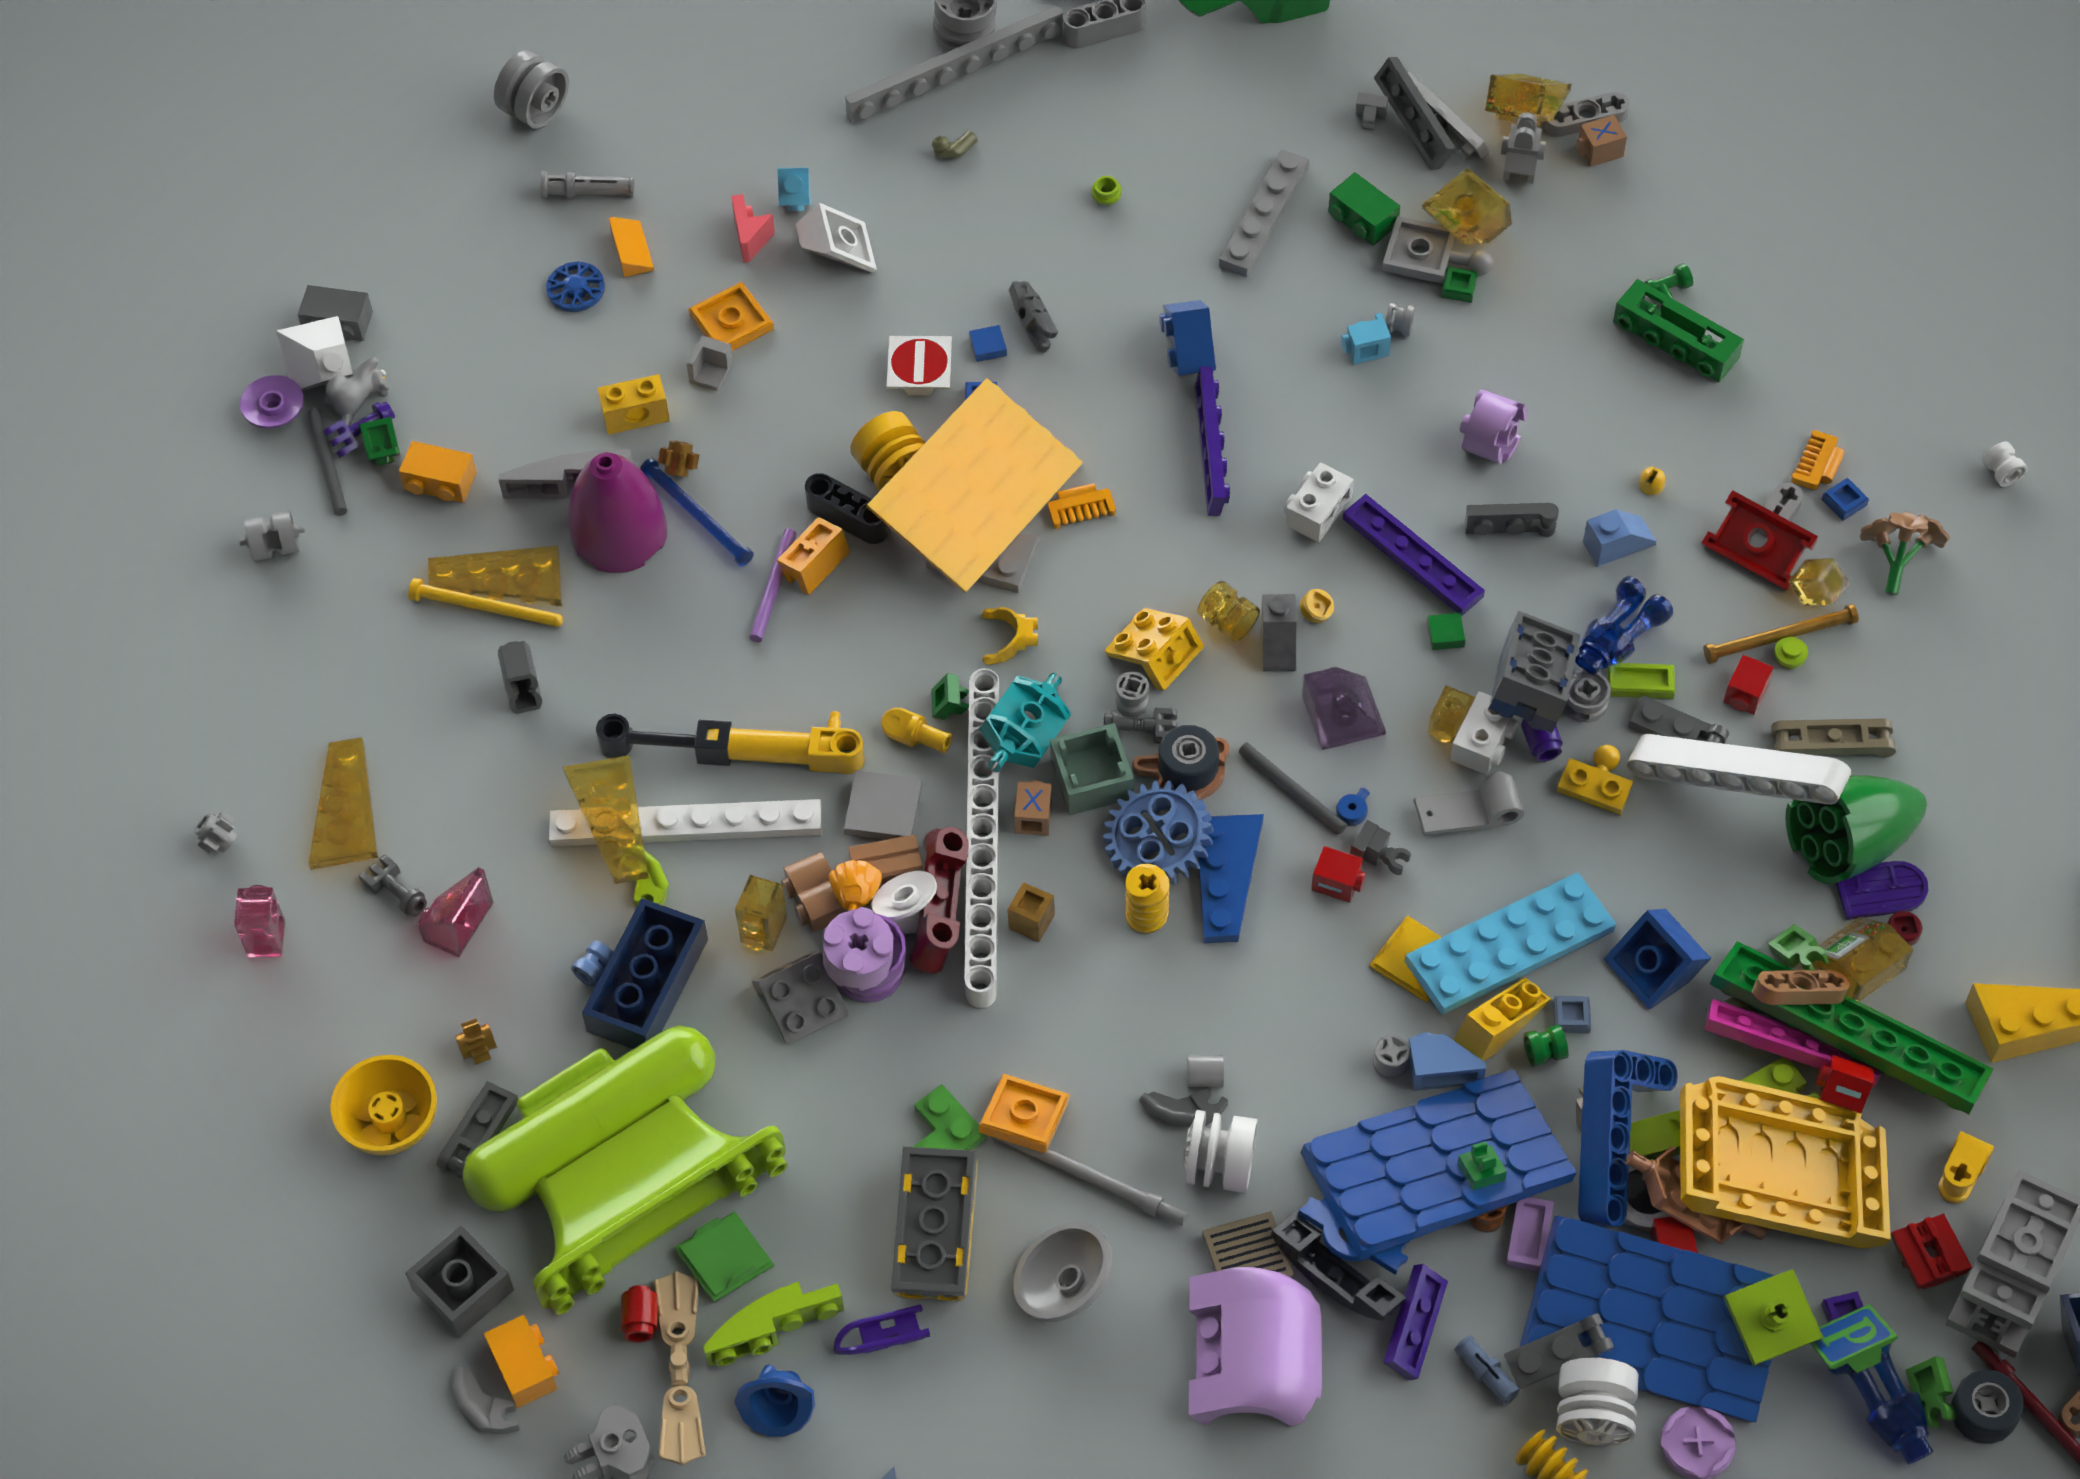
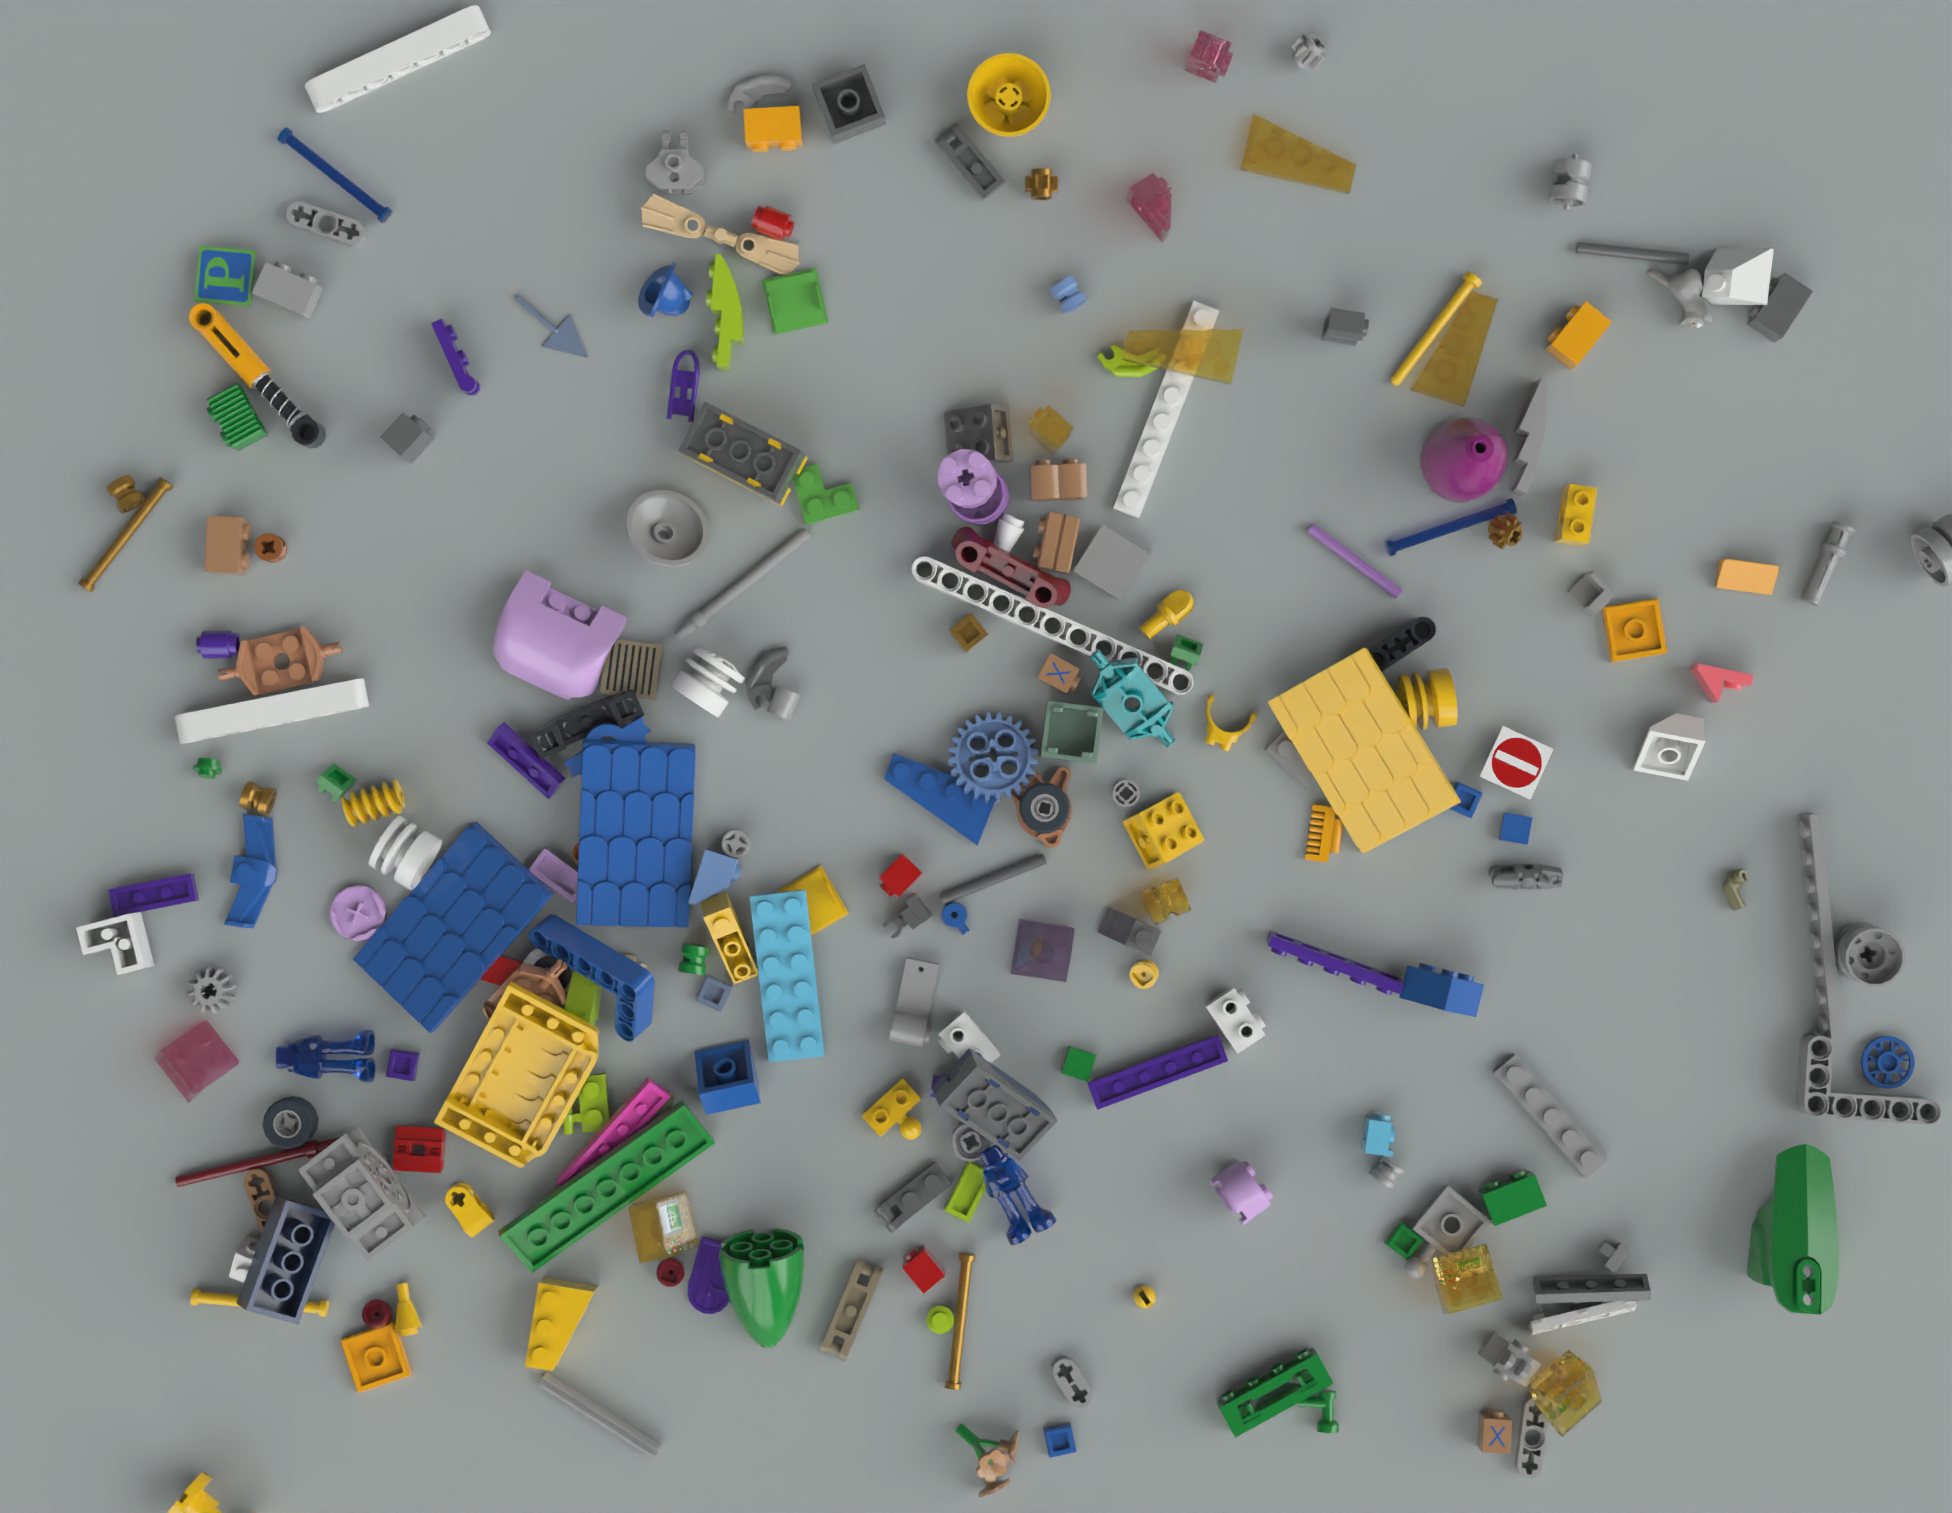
camera: 110 degrees right, 30 degrees up
medium lavender dish [240,375,304,429] -> none
dark purple hinge [323,402,395,458] -> none
dark grey hinge [358,854,427,916] -> none
green bracket [360,417,401,466] -> none
lime piece [463,1025,788,1315] -> none
blue wheel [546,261,605,312] -> none
dark blue brick [582,898,708,1049] -> none
piece [596,711,865,774] -> none
medium azure bracket [777,167,811,211] -> none
light orange hinge [777,517,850,595] -> none
light orange piece [829,860,882,911] -> none
white dish [872,871,937,920] -> none
light orange tile [979,1073,1070,1154] -> none
lime plate [1091,176,1122,205] -> none
dark grey hinge [1103,708,1178,743] -> none
yellow piece [1125,864,1170,934] -> none
clear yellow brick [1427,685,1476,743] -> none
sand blue pin [1454,1336,1521,1406] -> none
green tile [1457,1141,1507,1190] -> none
dark grey plate [1464,503,1559,537] -> none
dark grey plate [1504,1313,1615,1389] -> none
medium blue slope [1583,509,1656,566] -> none
white beam [1627,734,1851,804] -> none
red piece [1701,490,1818,590] -> none
lime tile [1723,1269,1823,1366] -> none
medium nougat beam [1752,970,1850,1005] -> none
bright green plate [1768,924,1829,970] -> none
clear yellow brick [1788,558,1850,606] -> none
light orange piece [1791,430,1845,490] -> none
piece [1810,1304,1898,1373] -> none
red brick [1816,1055,1874,1114] -> none
bright green plate [1905,1356,1956,1428] -> none

